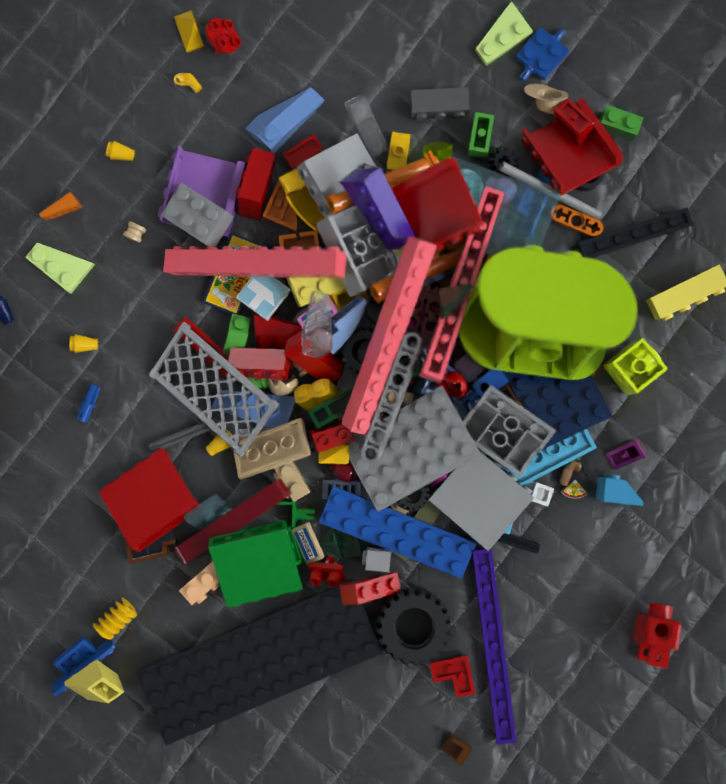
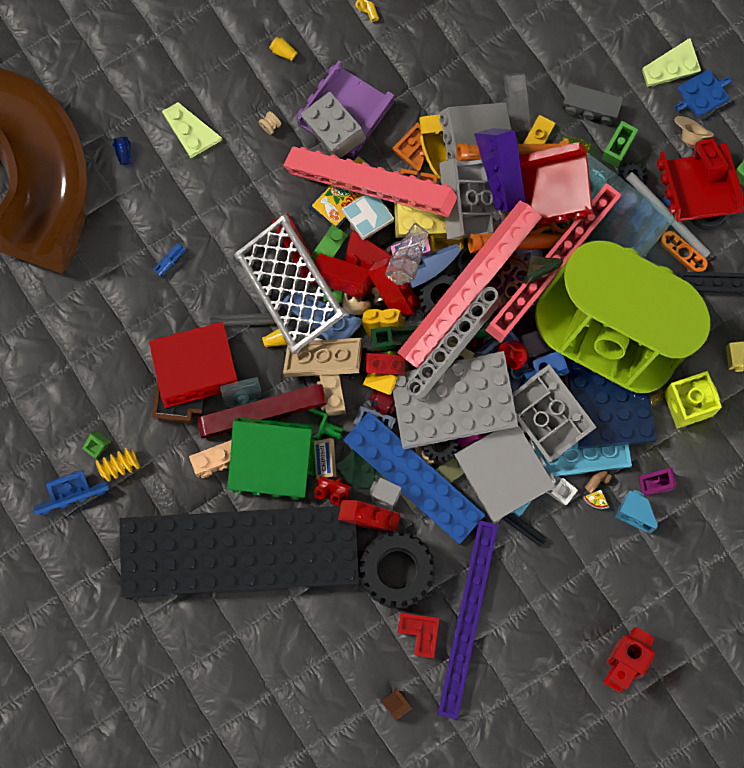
camera: 20 degrees right, 10 degrees down
orange slope [39,192,83,221] -> none
light yellow slope [64,659,124,703] -> none
yellow cone [70,334,98,353] -> none
red wedge [235,148,275,221] -> none
medium blue wedge [245,87,325,153] -> none
red plate [282,134,324,170] -> none
none -> bright green slope [82,431,111,460]

